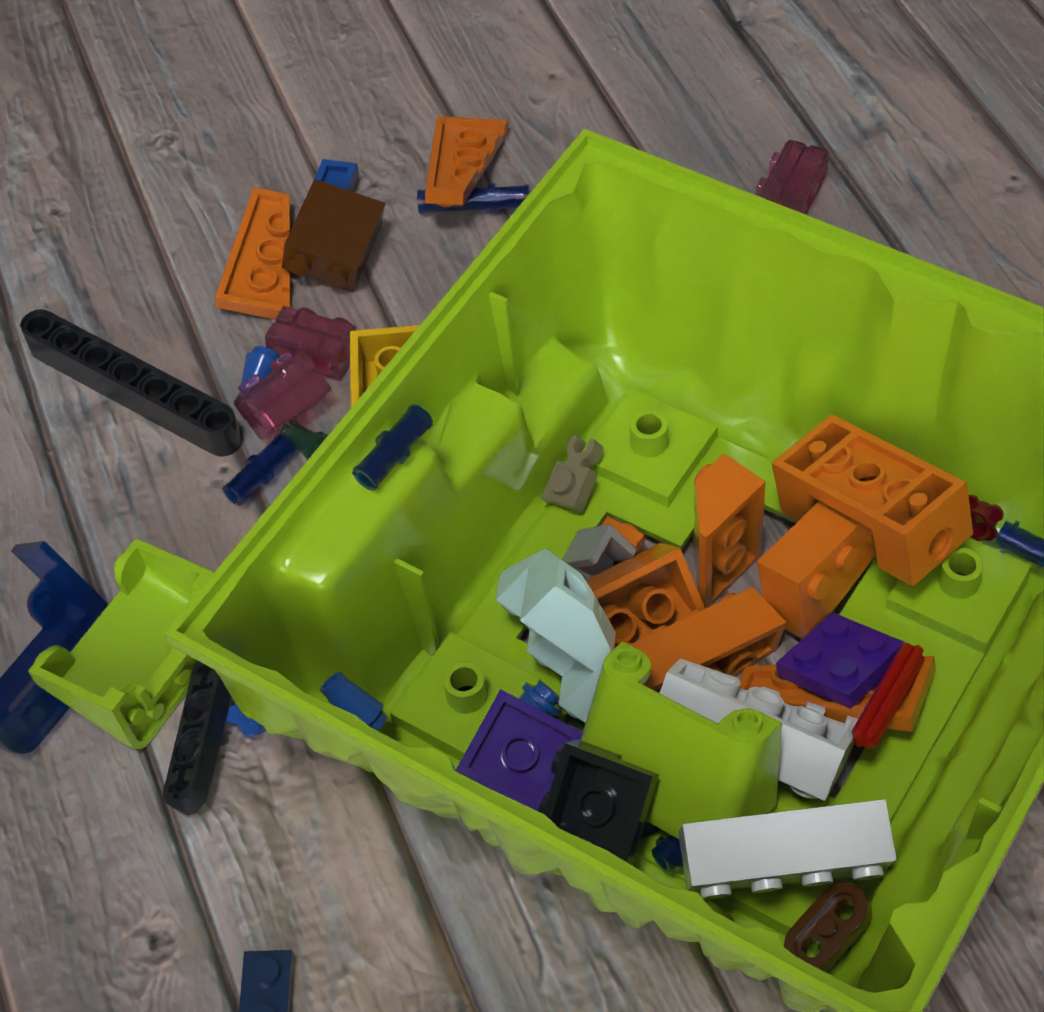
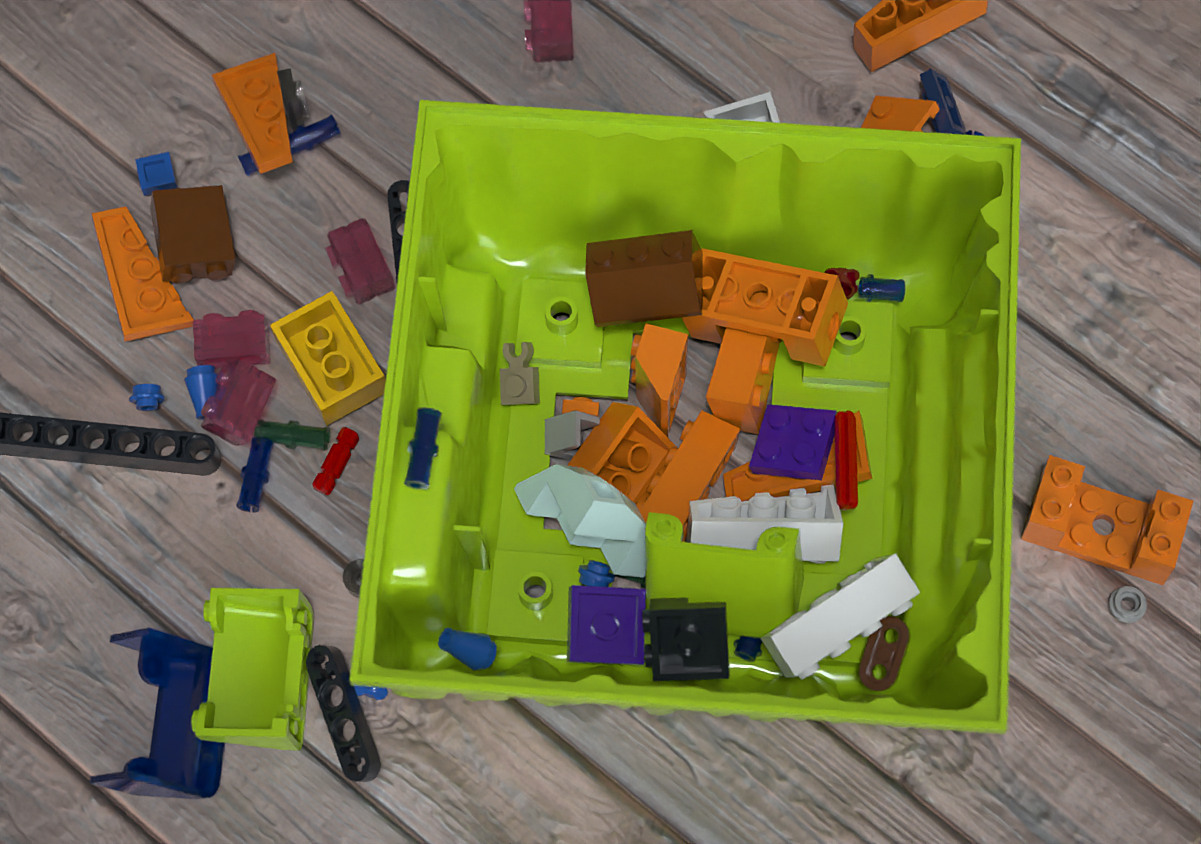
camera: 30 degrees left, 15 degrees up
none -> blue plate [129,384,165,411]
none -> clear smoke plate [277,68,310,133]
none -> reddish brown slope [585,230,703,327]

